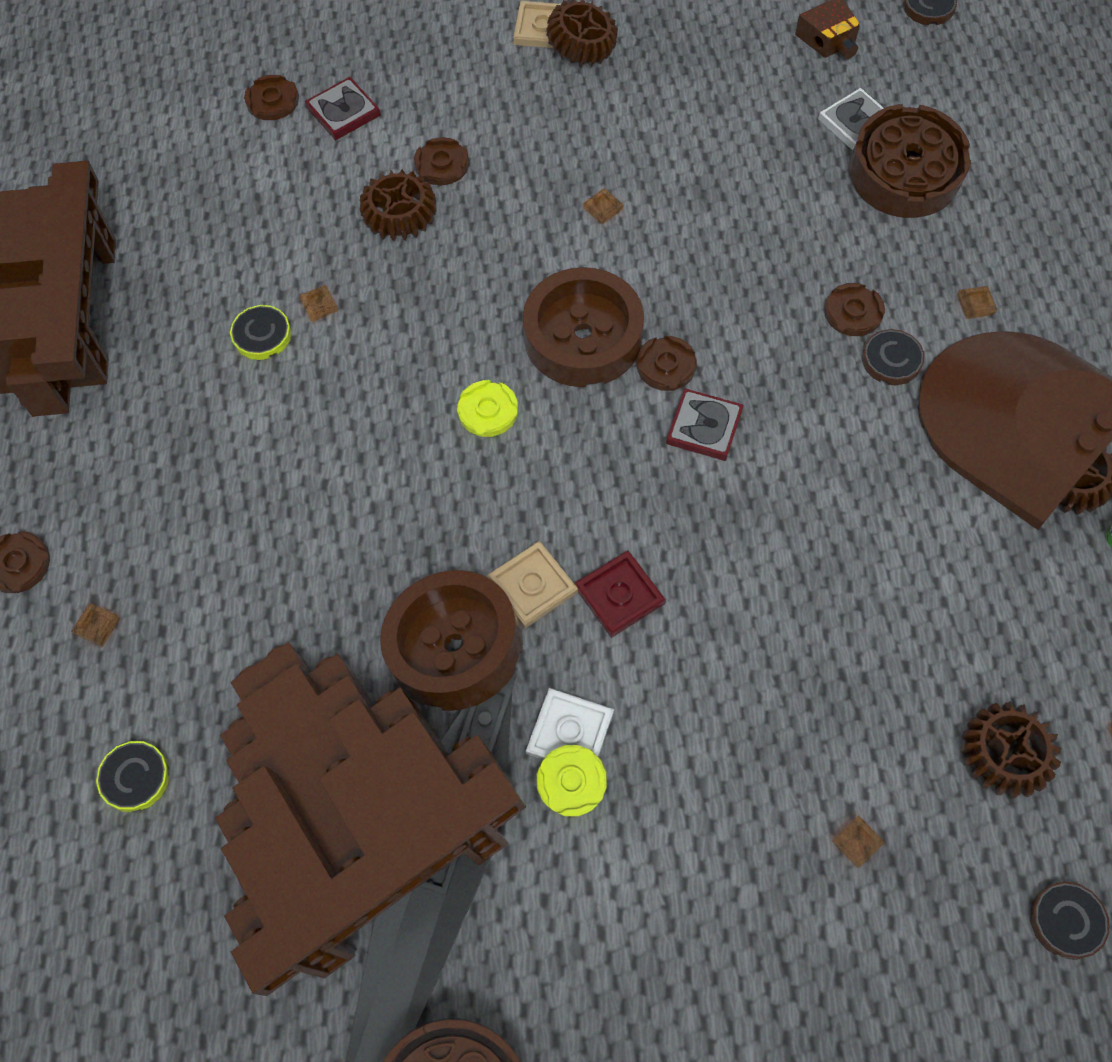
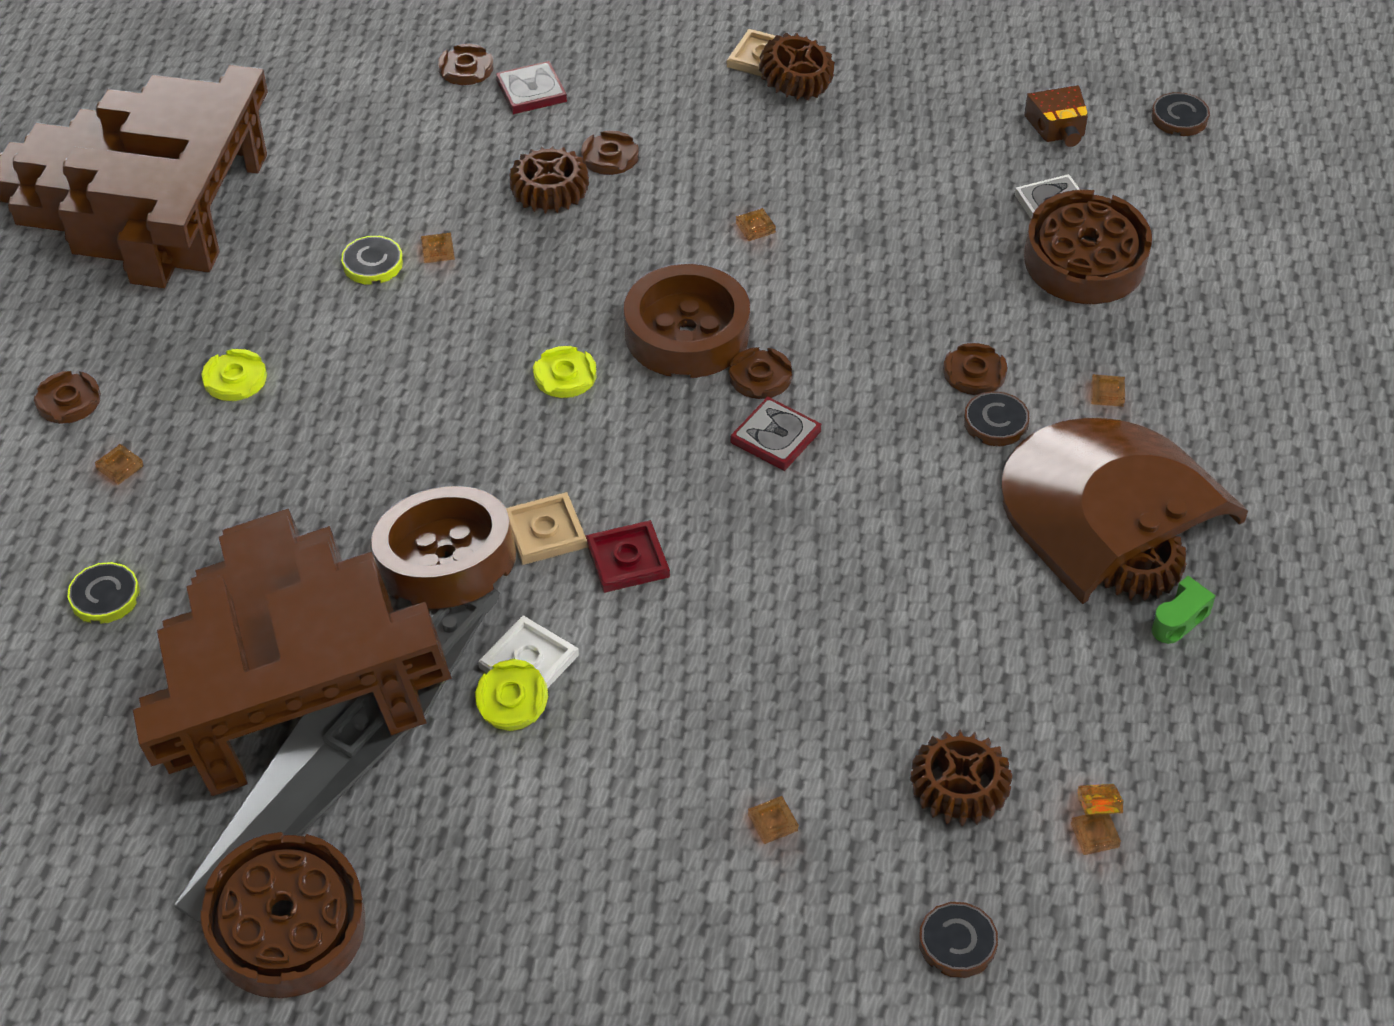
camera: 15 degrees right, 15 degrees down
none -> neon yellow tile [201,349,267,401]

